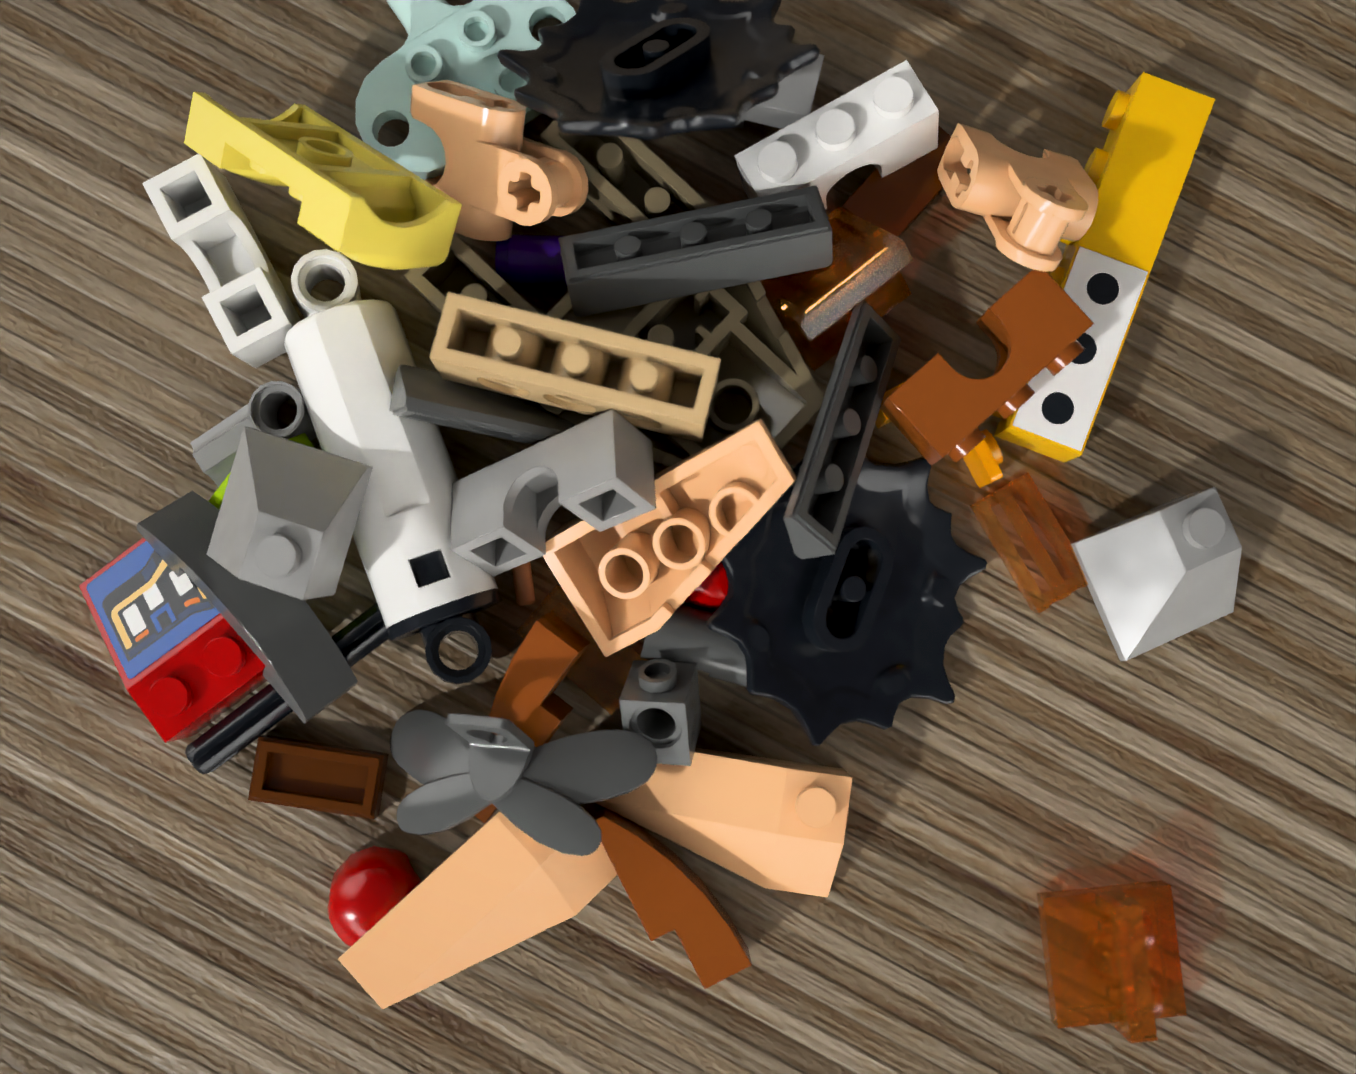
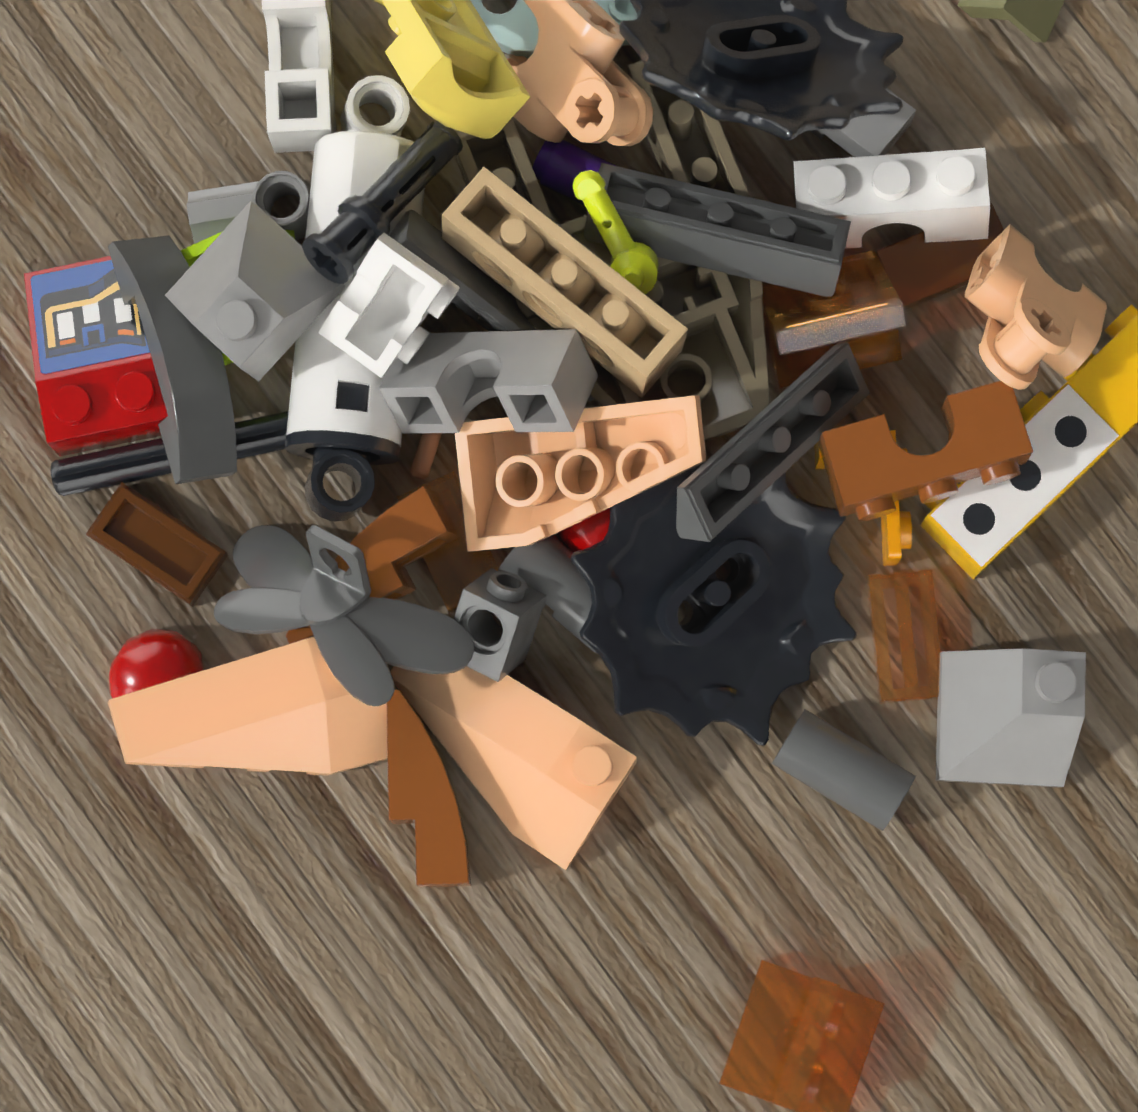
camera: 25 degrees right, 5 degrees down
none -> black pin [302,121,463,284]
none -> white cylinder [318,233,460,378]
none -> neon yellow piece [572,170,659,294]
none -> dark grey pin [772,709,916,831]

